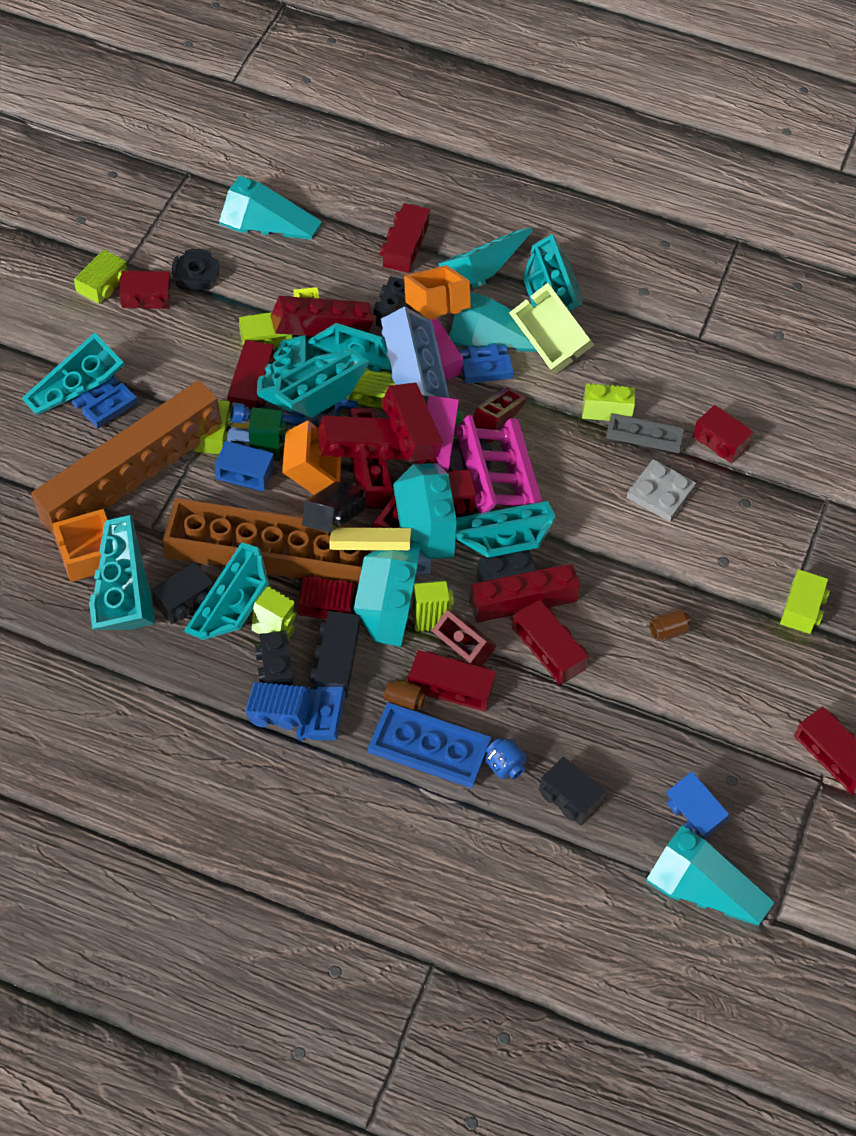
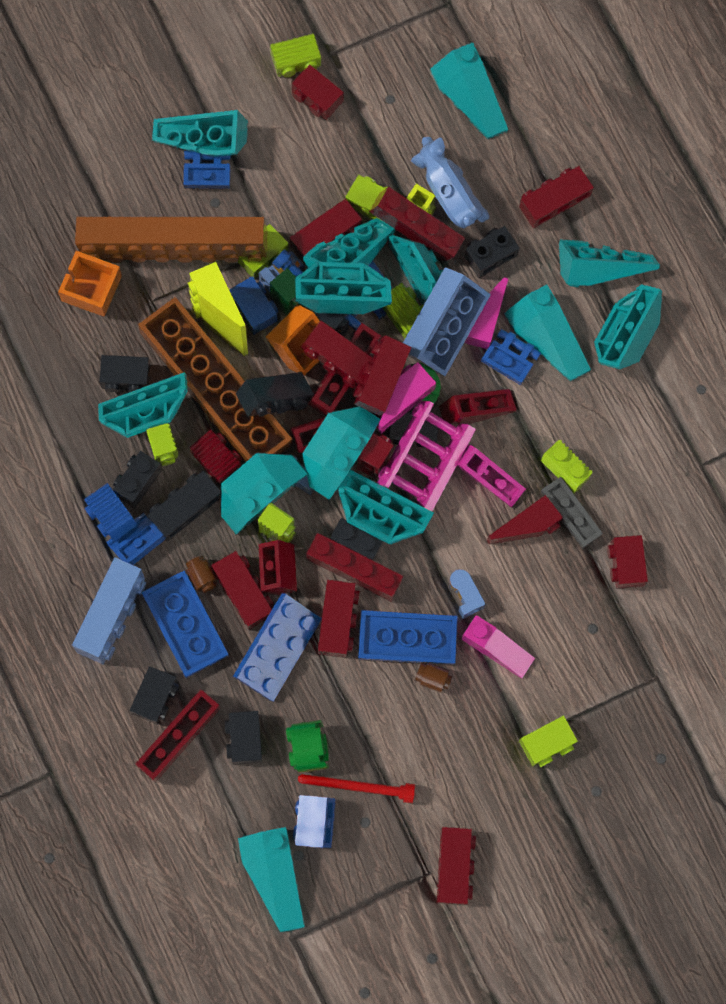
camera: 40 degrees right, 20 degrees up
teal wedge [89,515,155,630] -> none
black plate [172,249,219,291] -> none
light yellow tile [330,528,411,551] -> none
orange piece [404,265,471,319] -> none
blue head [486,737,527,780] -> none
yellowish green piece [509,283,594,374] -> none
light grey plate [626,459,696,522] -> none
none -> medium blue brick [72,557,146,665]
none -> black brick [129,666,179,725]
none -> dark red brick [135,690,221,783]
none -> neon yellow slope [188,262,248,356]
none -> plate [233,593,322,702]
none -> green brick [286,720,329,773]
none -> red piece [298,774,415,804]
none -> blue plate [358,610,457,665]
none -> medium blue animal [411,137,490,229]
none -> medium blue leg [449,569,486,619]
none -> dark pink slope [457,444,526,507]
none -> slope [461,615,535,679]
none -> dark red slope [487,495,563,545]

